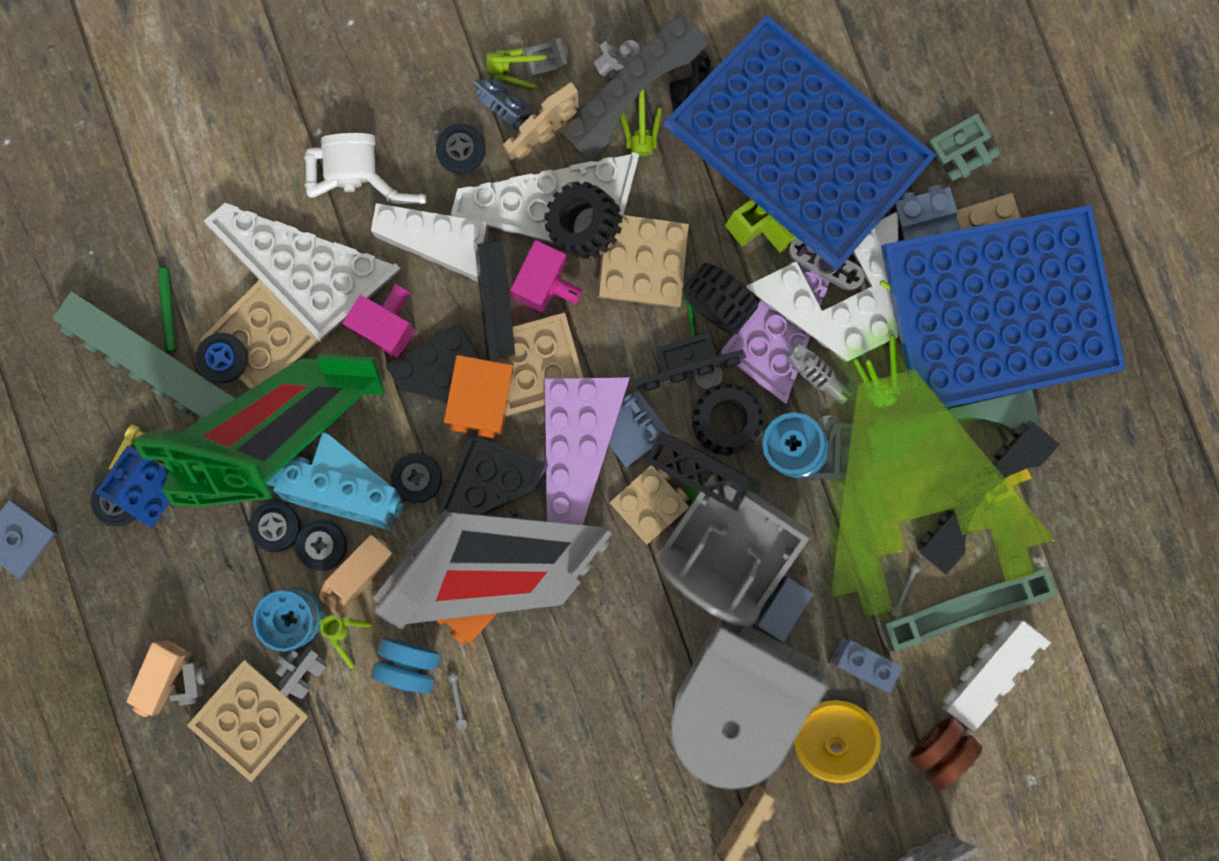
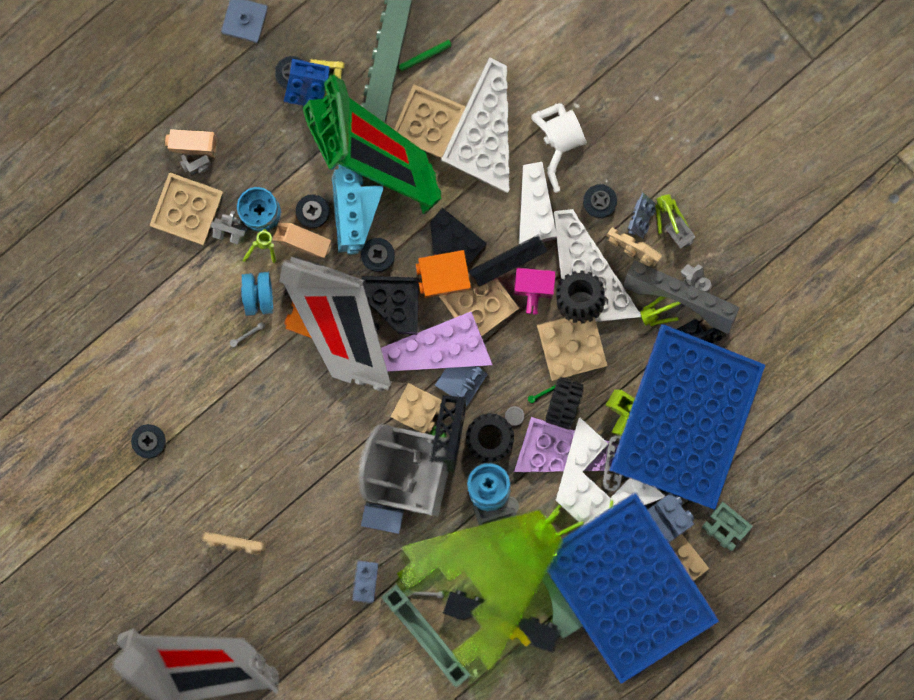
camera: 70 degrees right, 0 degrees up
black wheel [196,333,248,384] -> none
black wheel [249,502,300,552] -> none
dark pink brick [342,284,416,358] -> none
black bracket [634,332,747,391] -> none
light grey piece [672,616,827,789] -> none
light grey hinge [785,344,852,405] -> none
yellow dish [794,700,881,783] -> none
copper wheel [908,716,983,791] -> none
white wedge [941,619,1051,732] -> none

